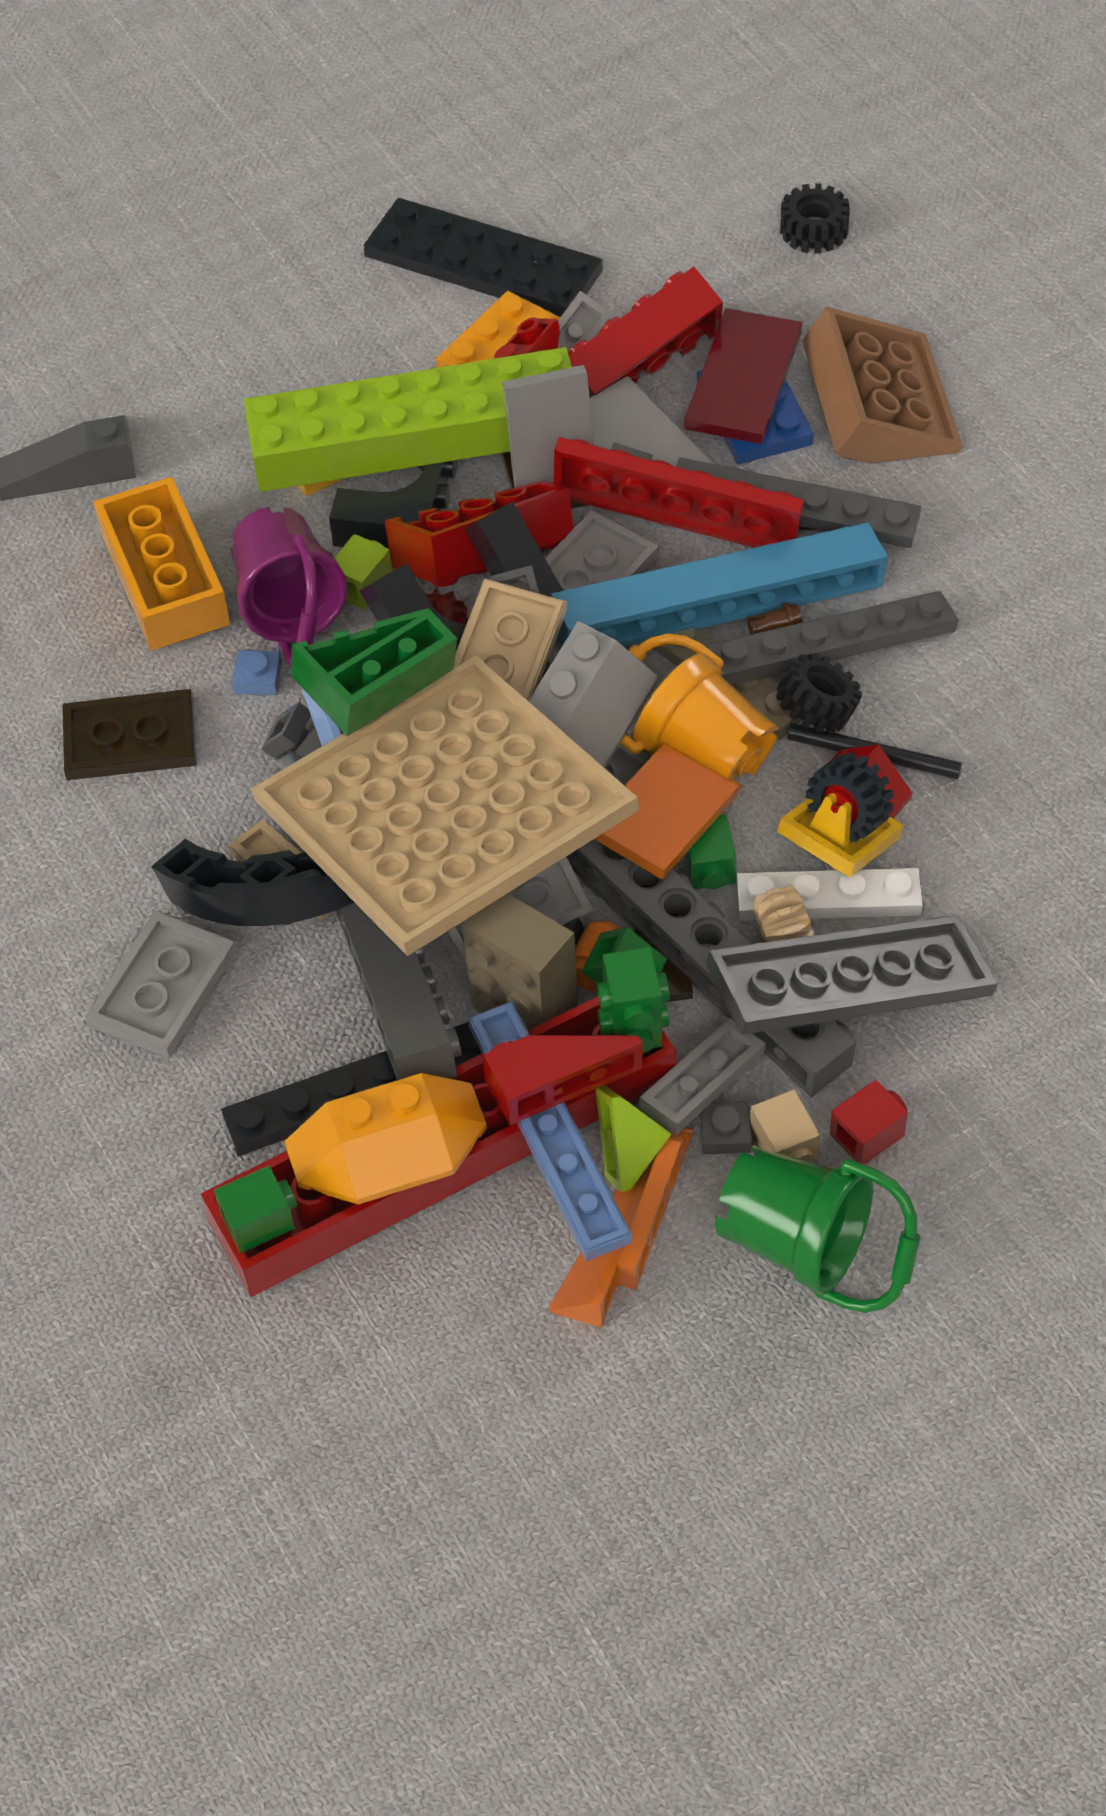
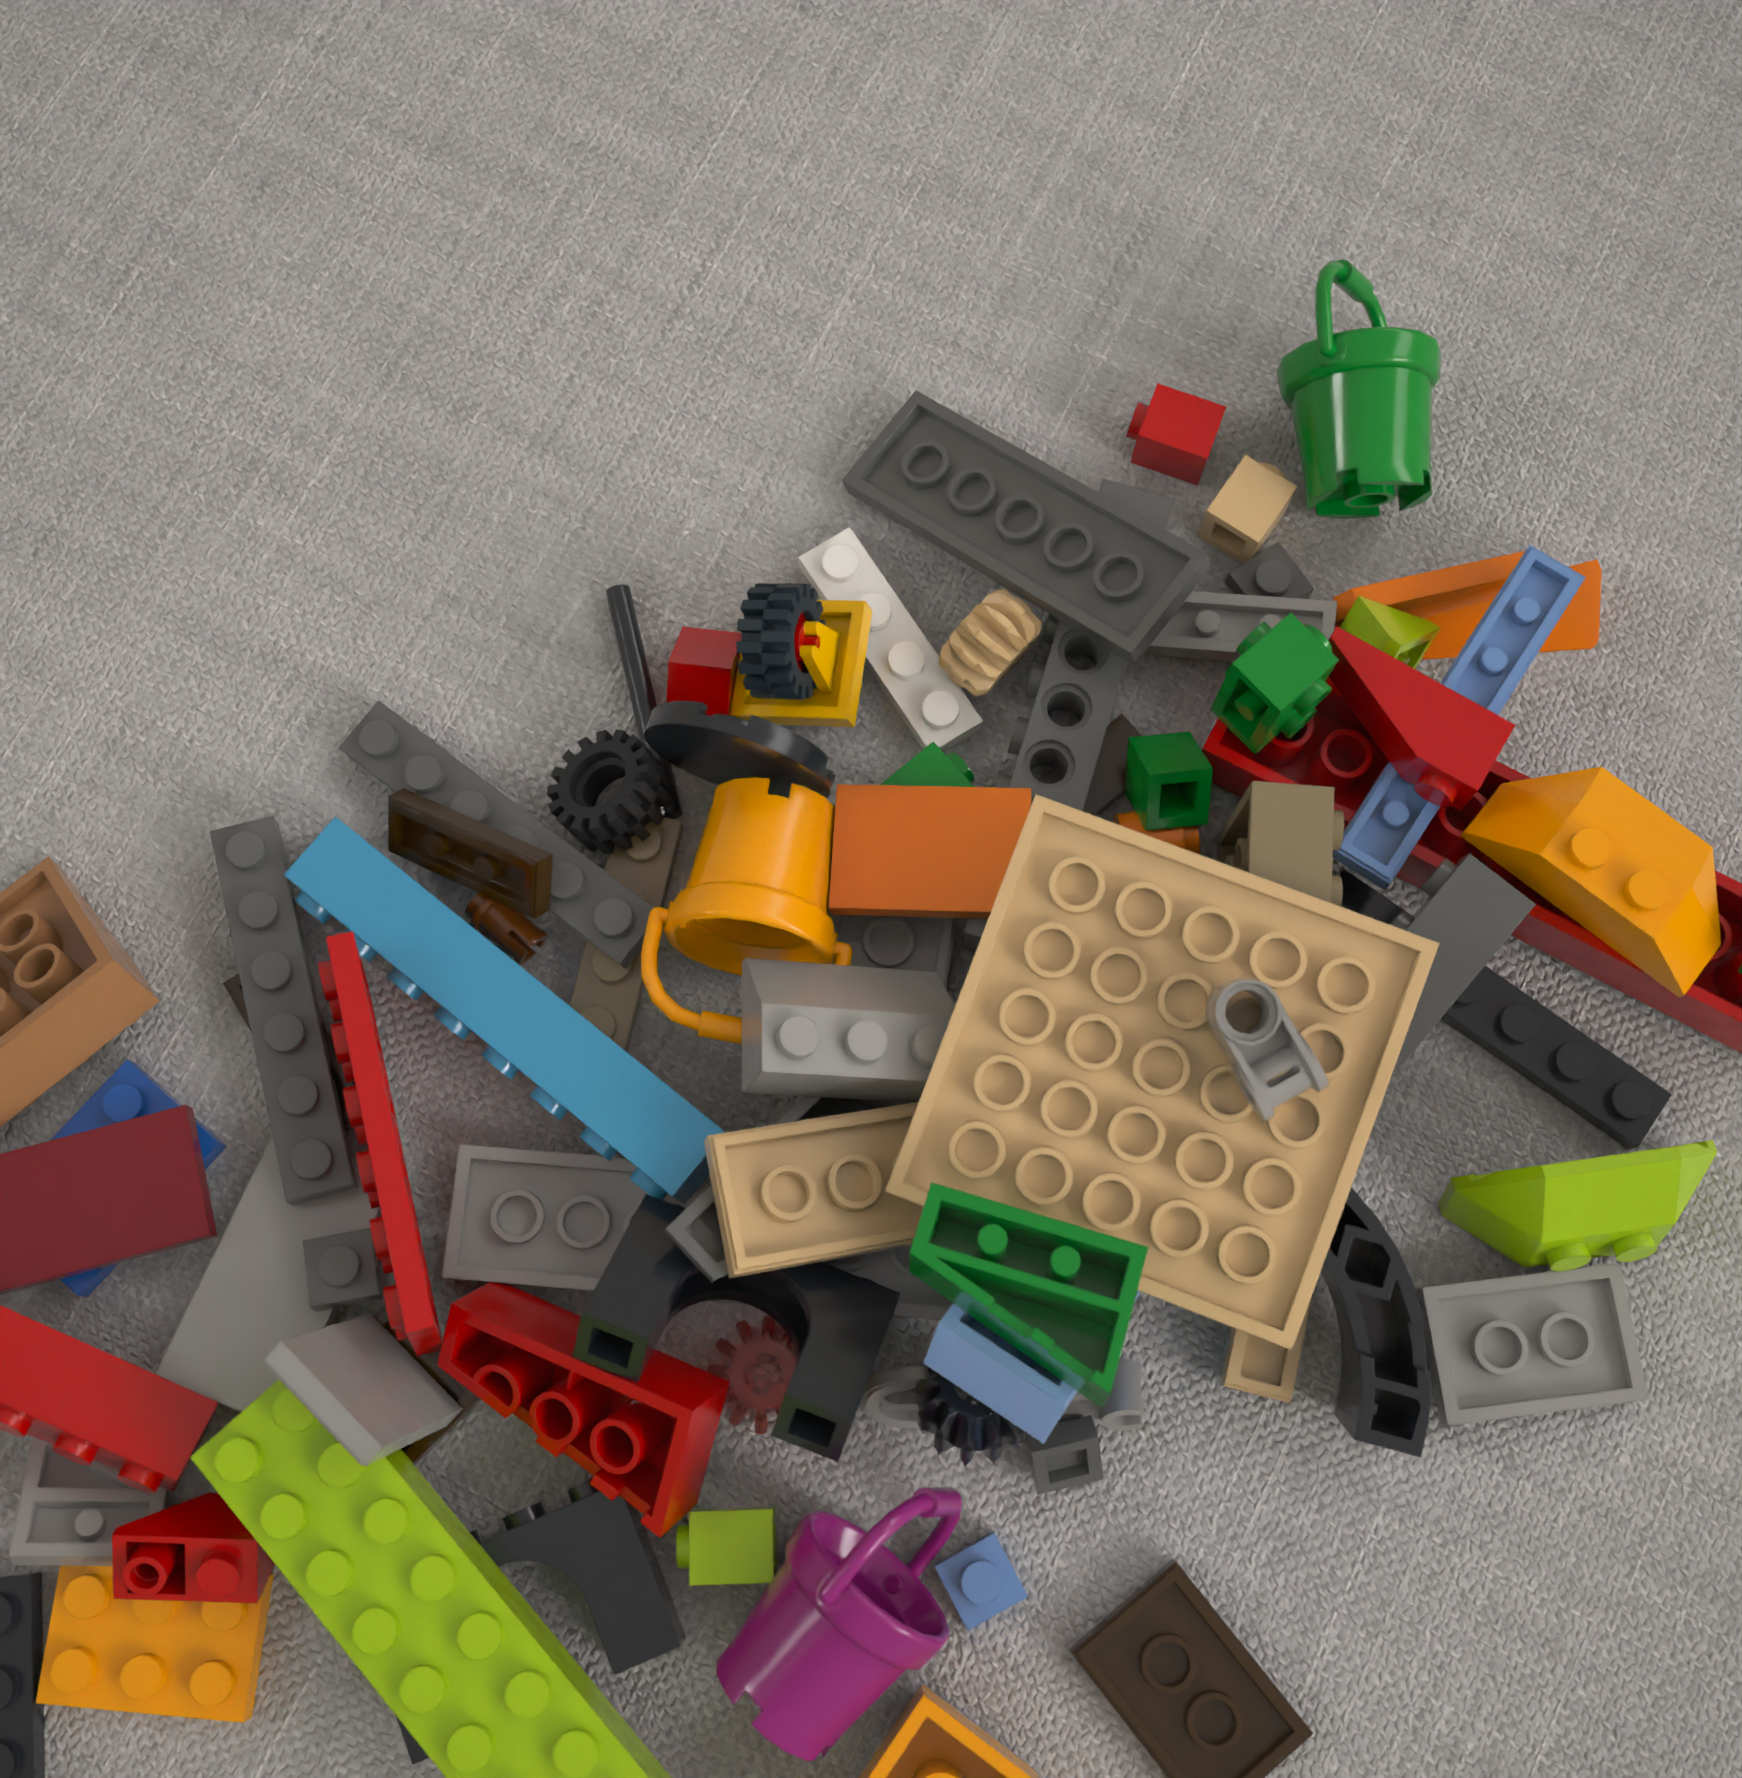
camera: 125 degrees left, 20 degrees up
none -> dark brown tile [388,788,553,919]
none -> black tile [644,701,836,799]
none -> light grey piece [1206,979,1329,1122]
none -> lime wedge [1438,1140,1717,1271]

